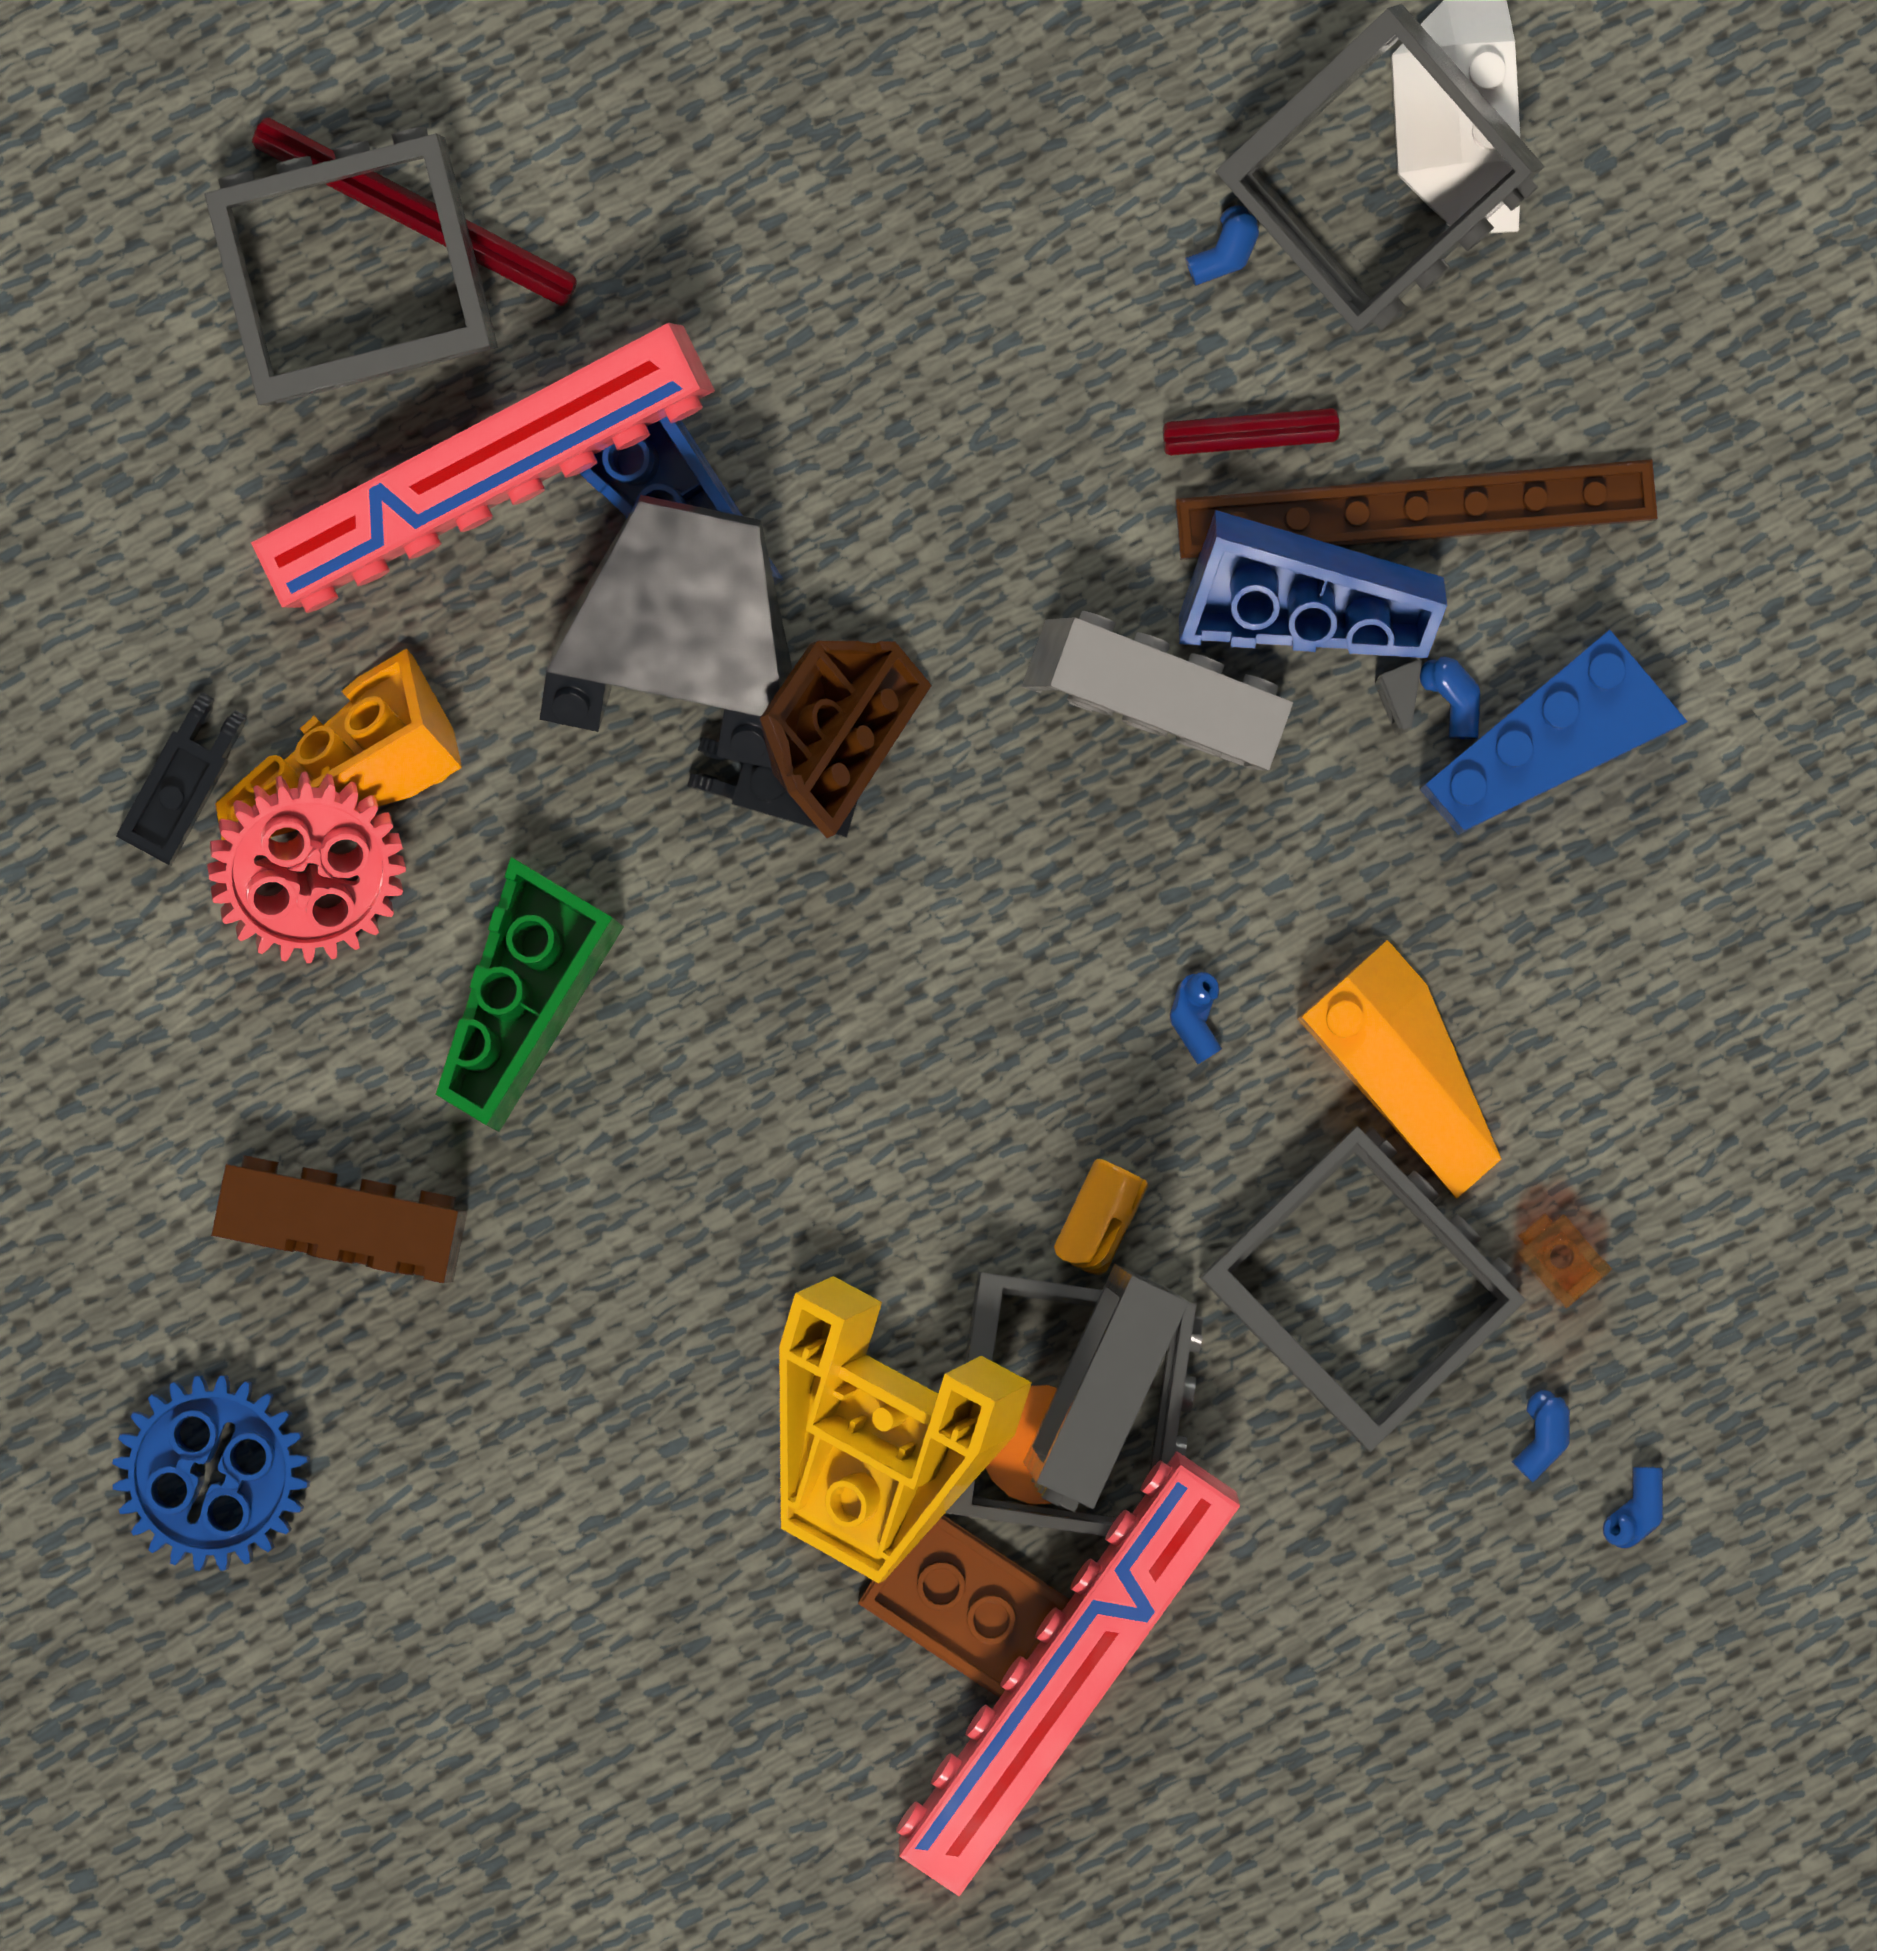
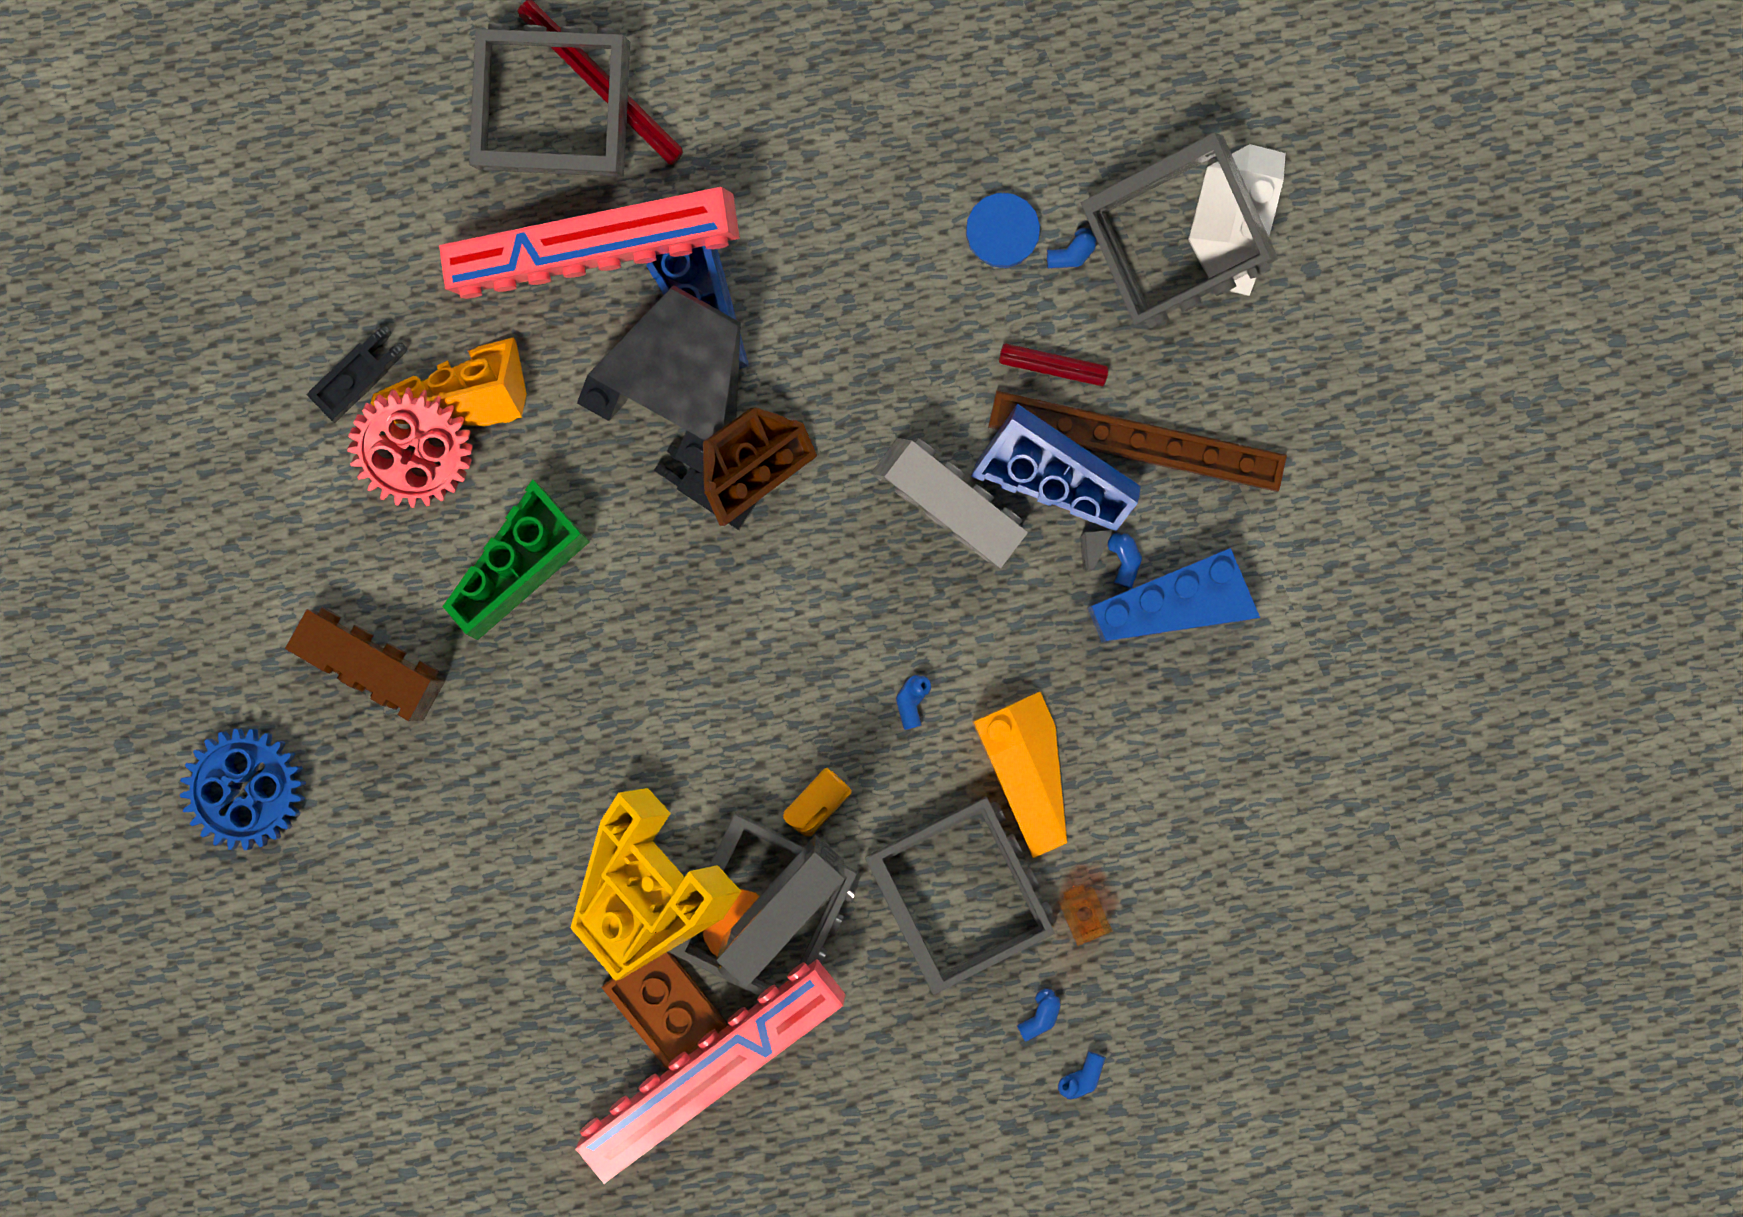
camera: 25 degrees right, 0 degrees up
none -> blue tile [966,193,1040,268]

